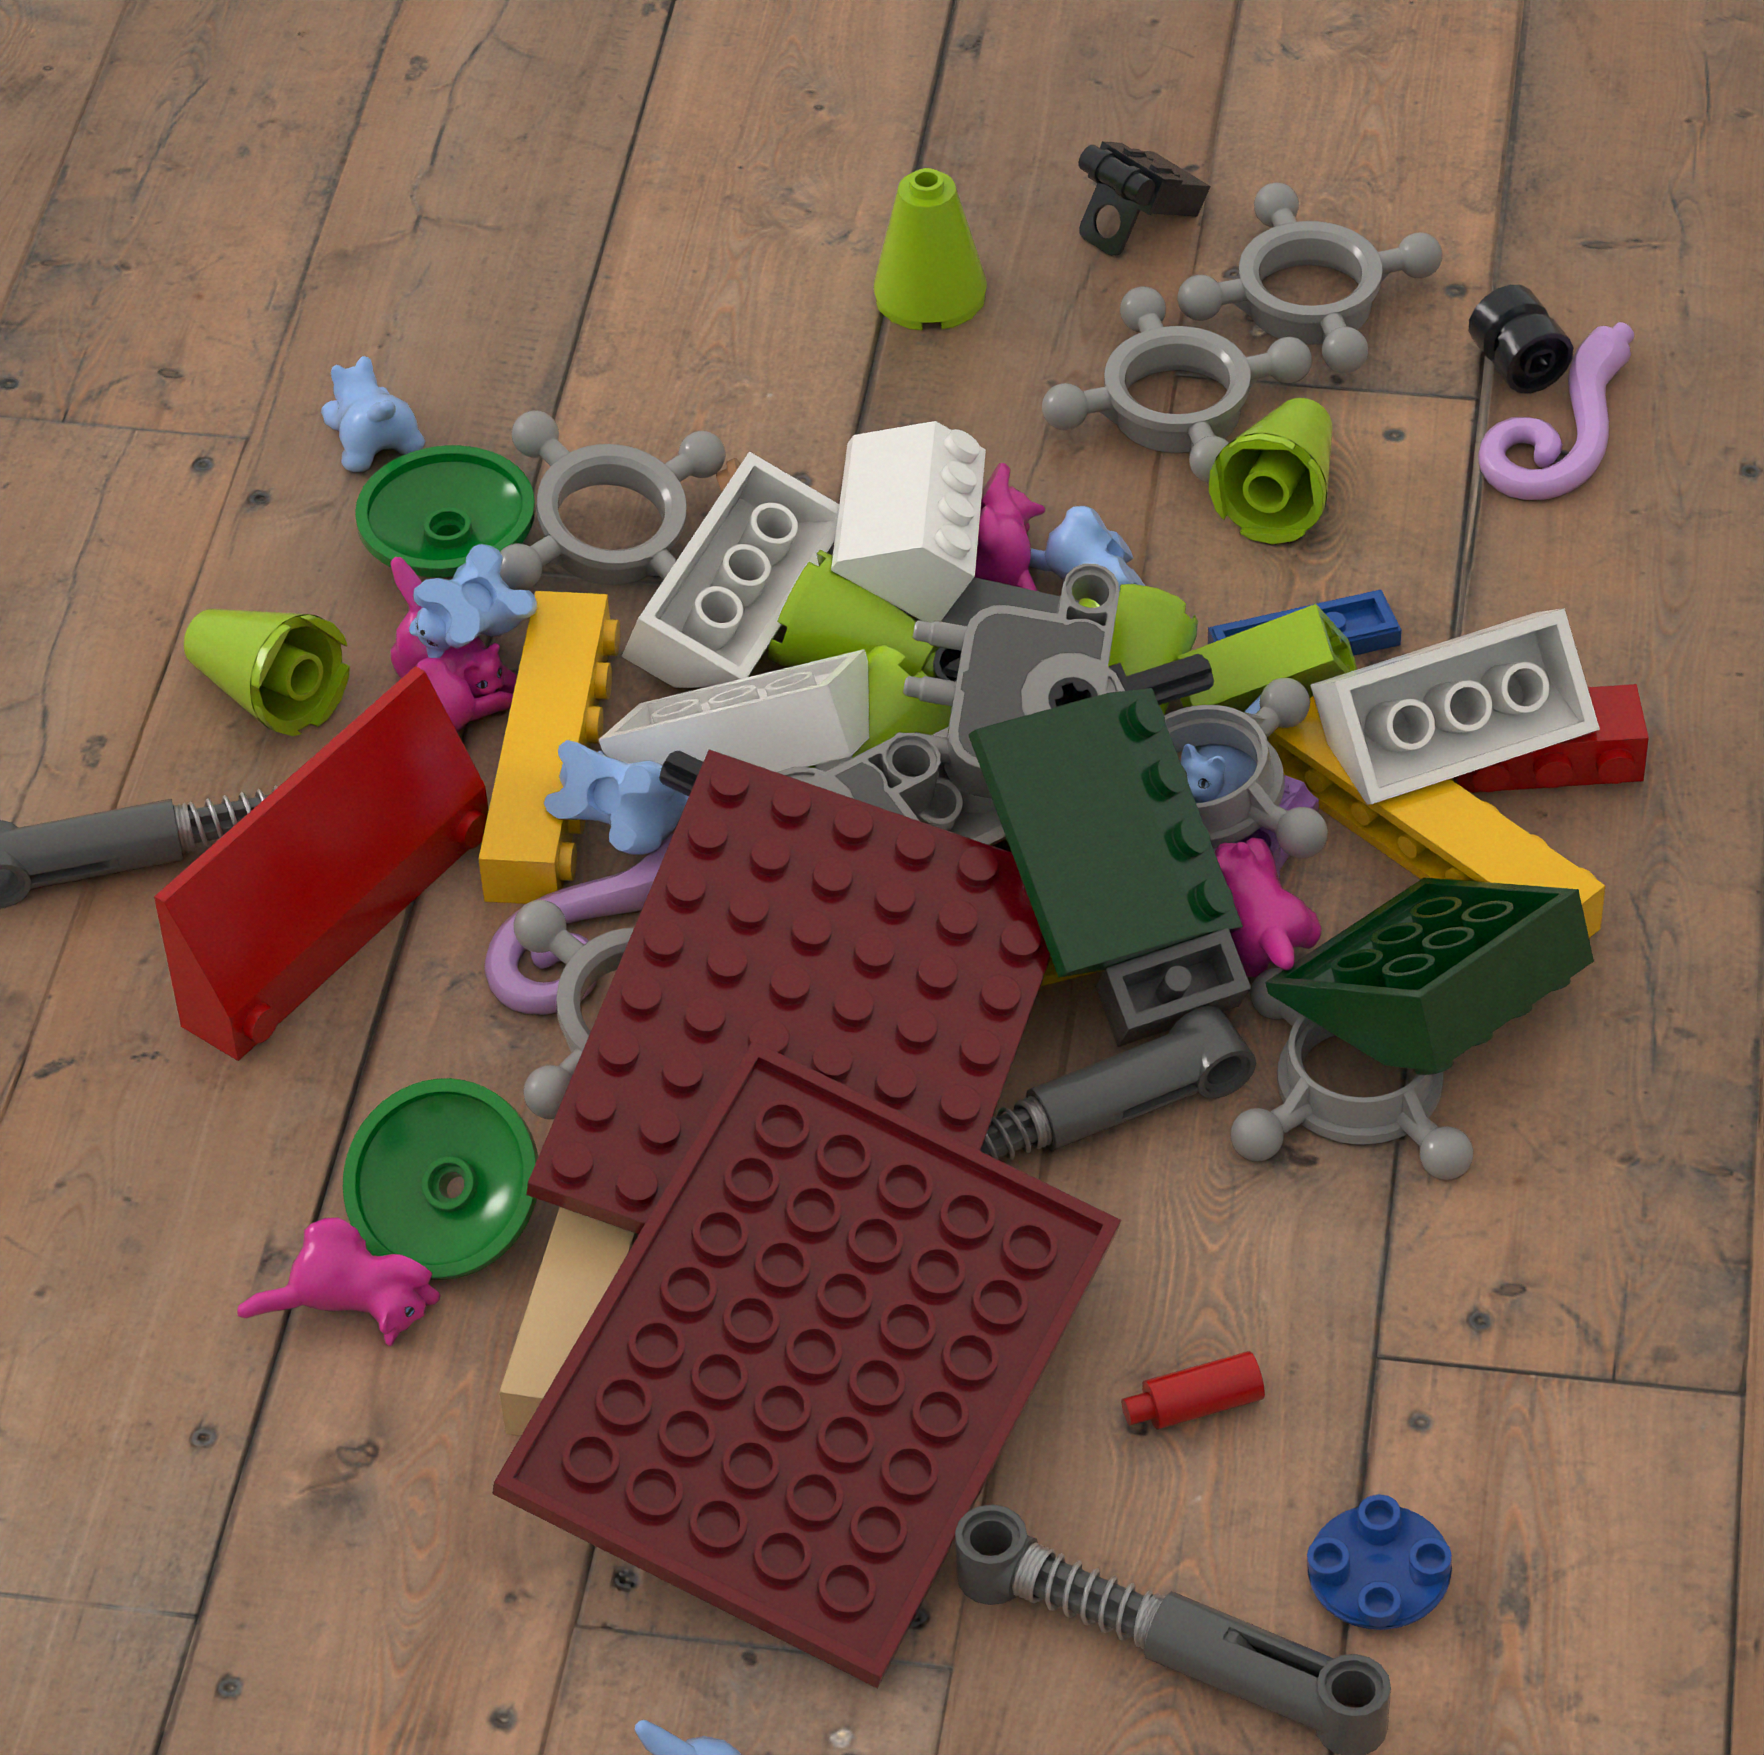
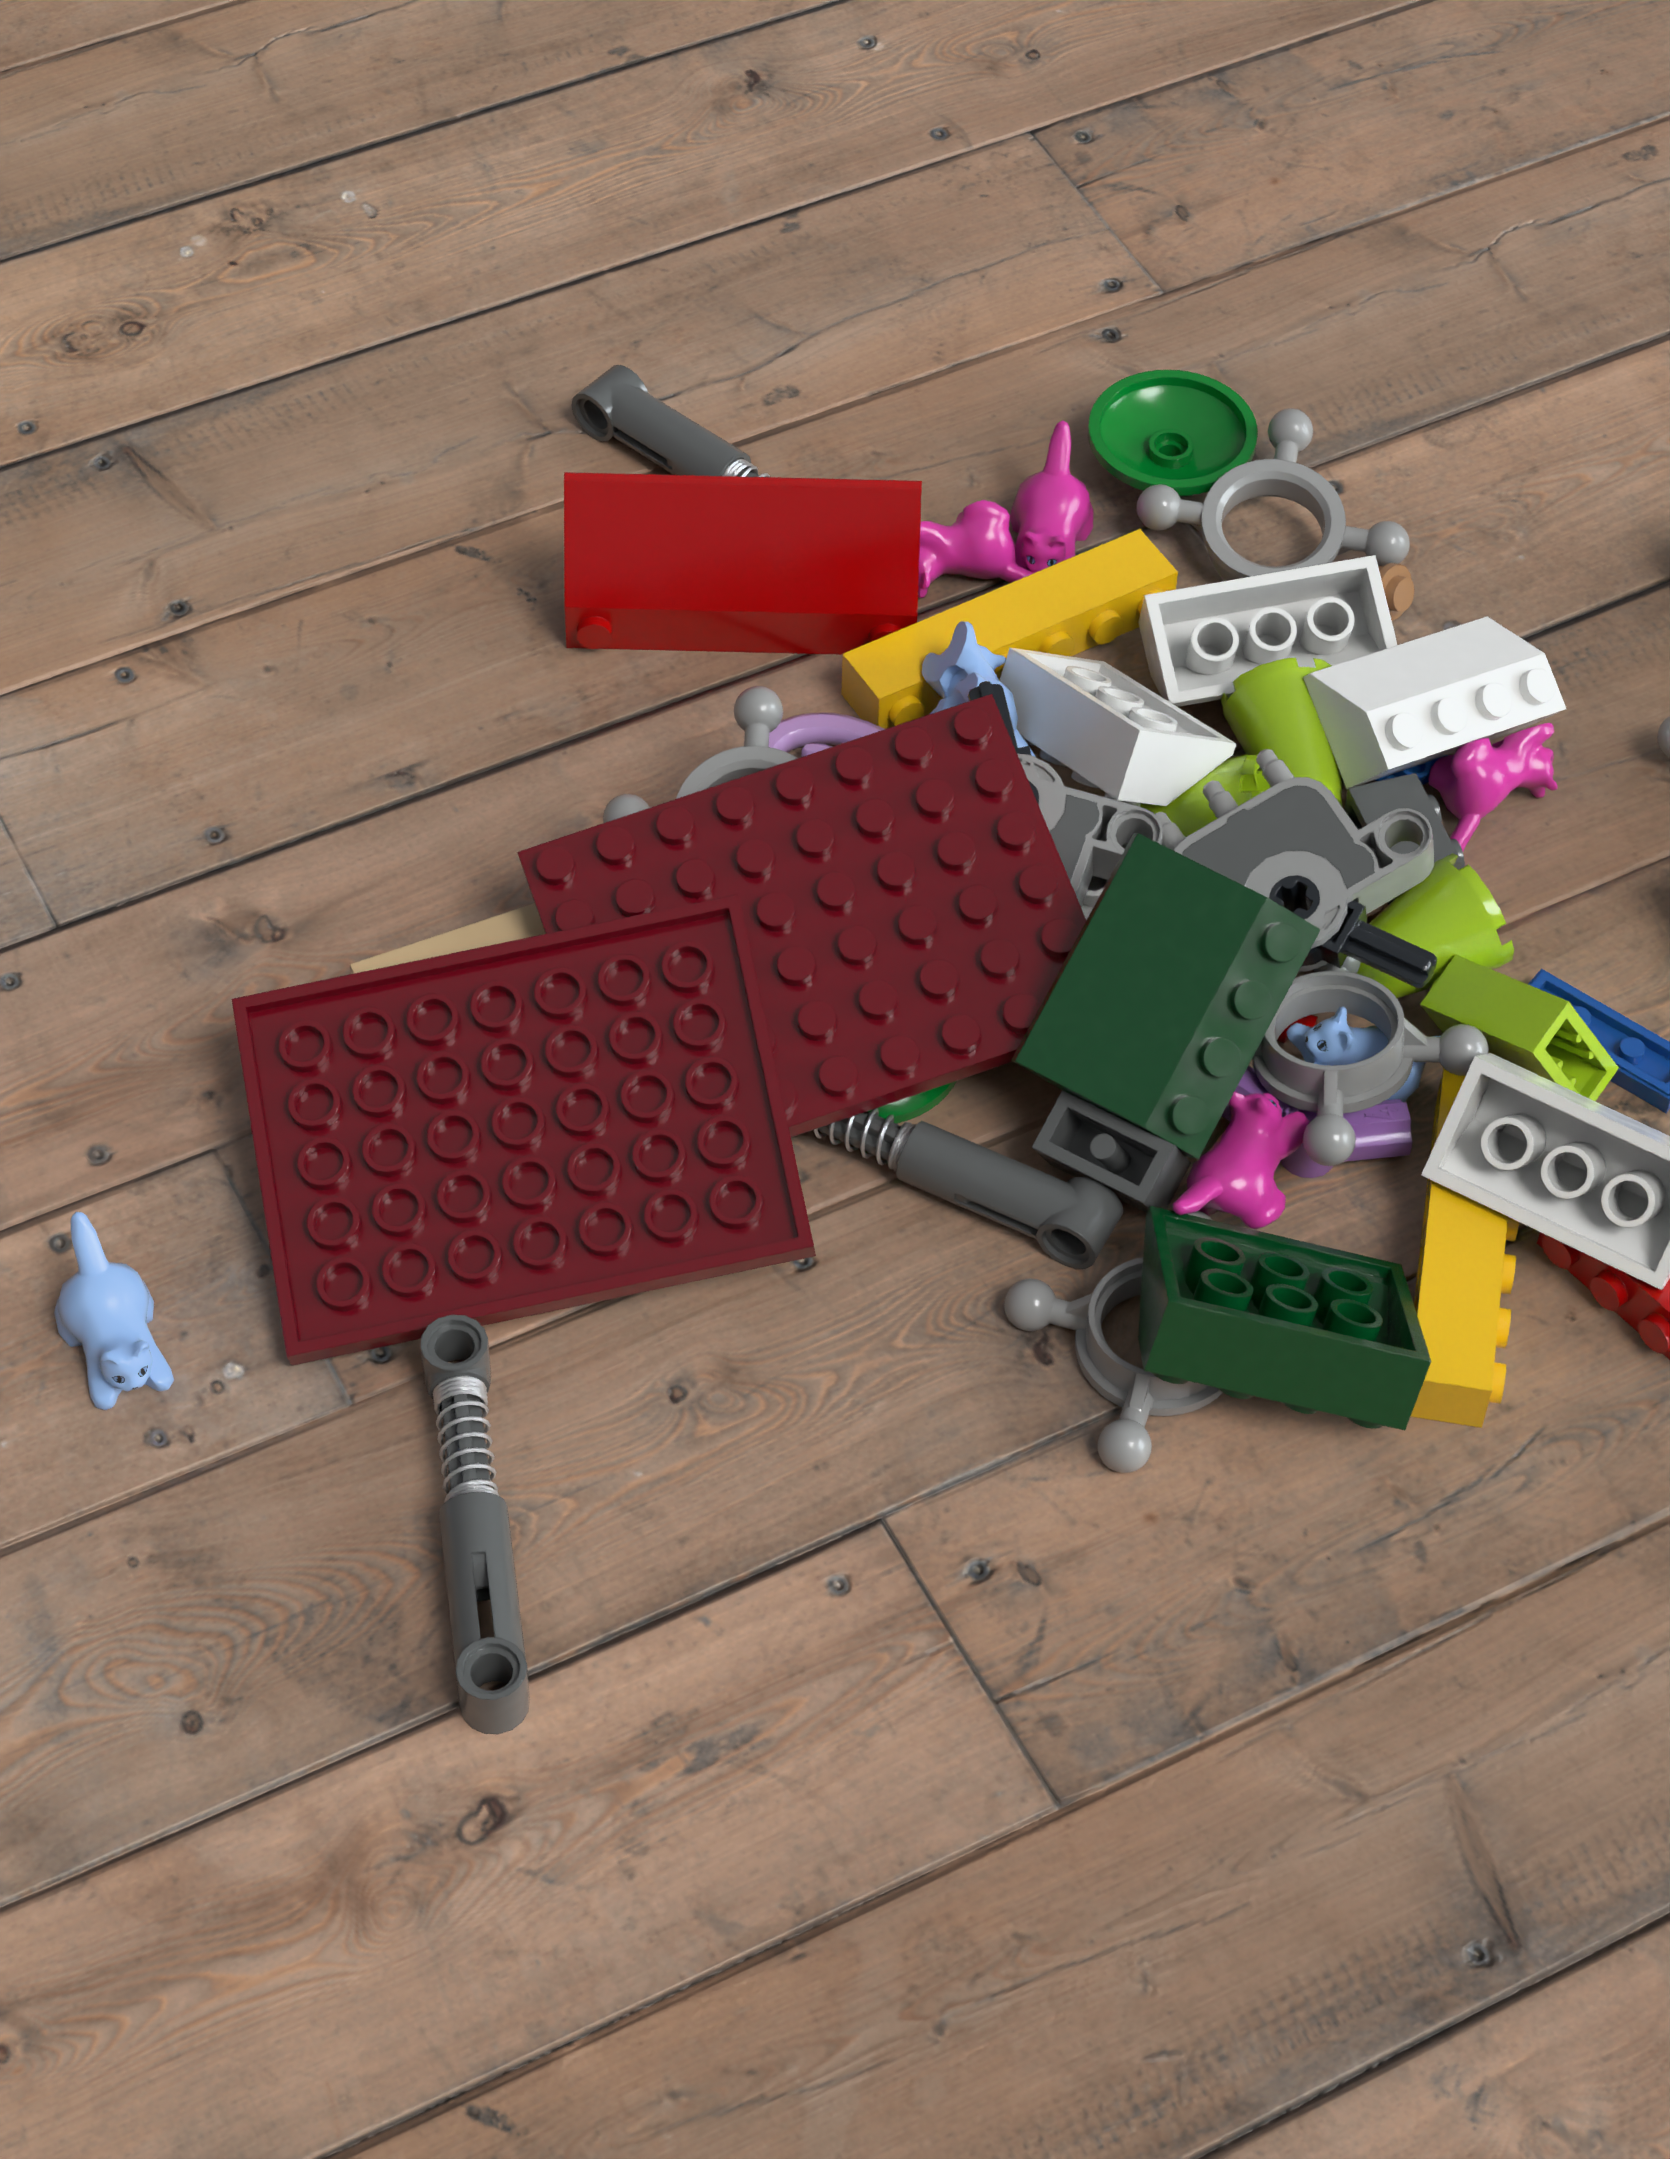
camera: 50 degrees right, 5 degrees up
lime cone [184,609,350,736] -> none
dark pink animal [237,1218,441,1346] -> none
light blue animal [321,356,425,472] -> none
green dish [342,1078,539,1280] -> none
light blue animal [409,544,537,658] -> none
light blue animal [1029,506,1145,590] -> none
red cylinder [1121,1351,1265,1430] -> none
blue dish [1307,1494,1452,1630] -> none

